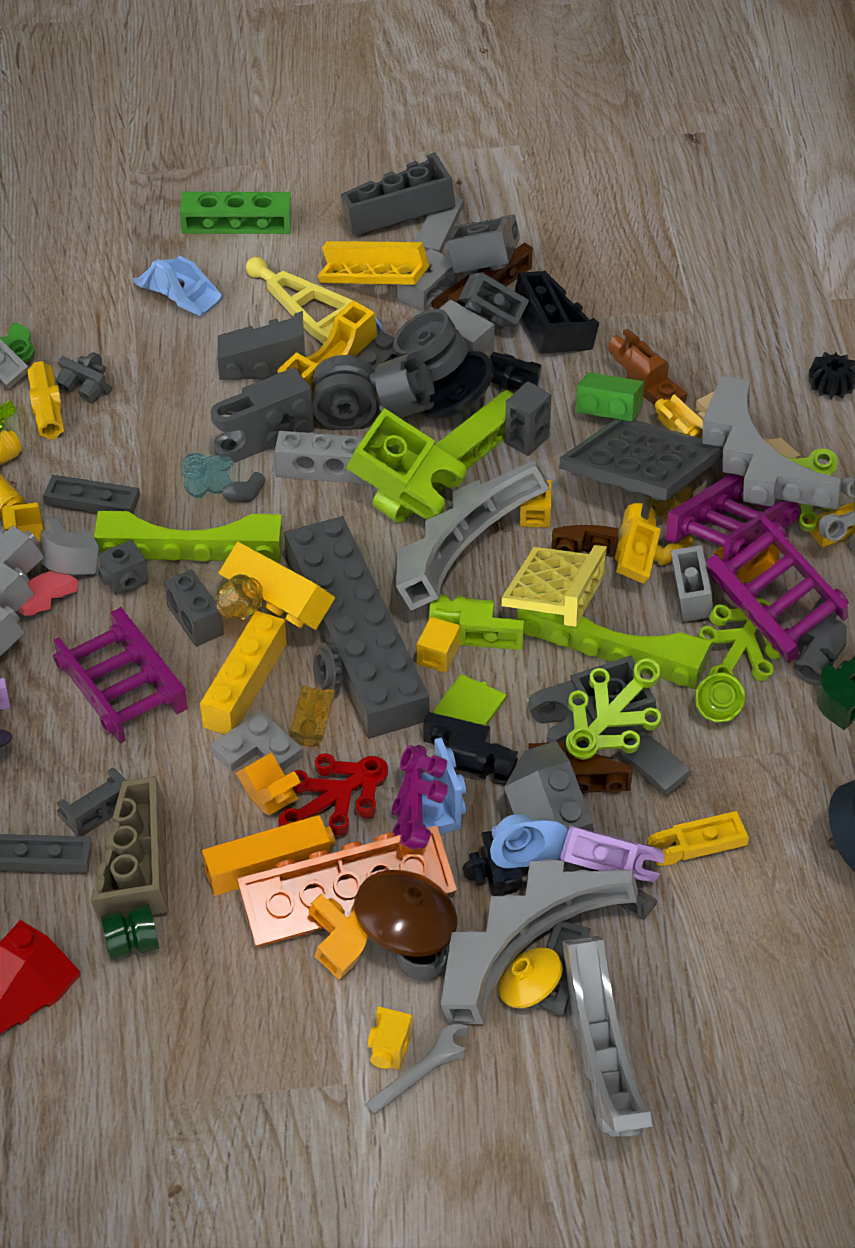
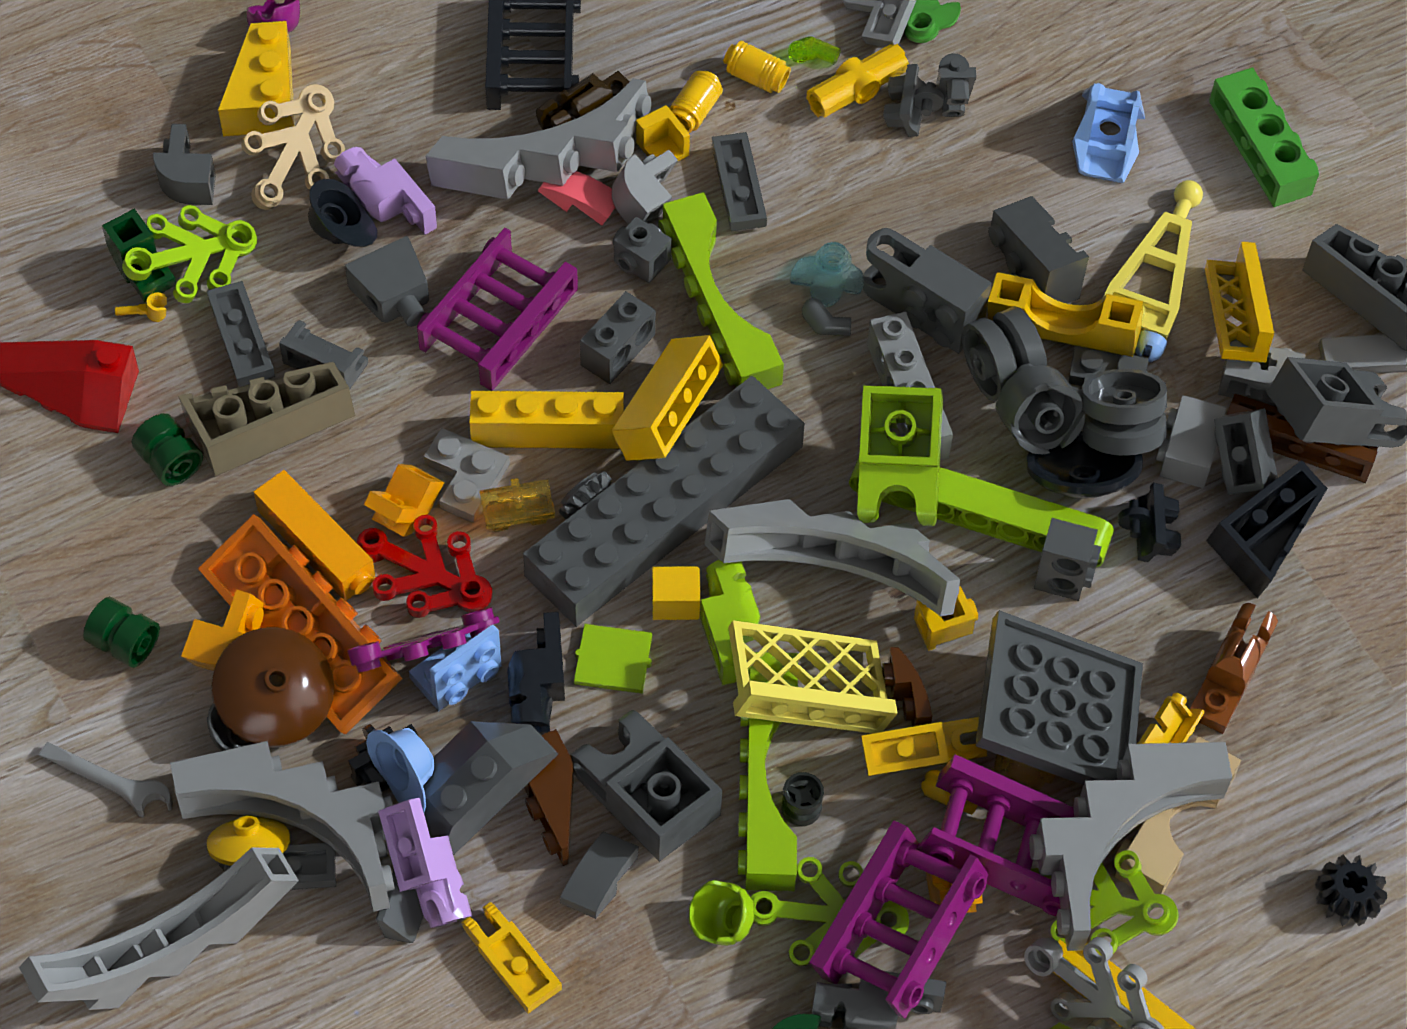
camera: 65 degrees right, 10 degrees up
clear yellow head [216,574,263,621] -> none
yellow brick [367,1006,413,1070] -> none
lime plant [566,659,661,760] -> none
bright green brick [576,372,644,421] -> none
light grey brick [671,545,713,622] -> none
none -> dark green wheel [83,596,160,668]
none -> dark grey torso [345,236,429,327]
none -> pearl dark grey wheel [782,772,824,826]
none -> dark grey hips [935,53,976,117]

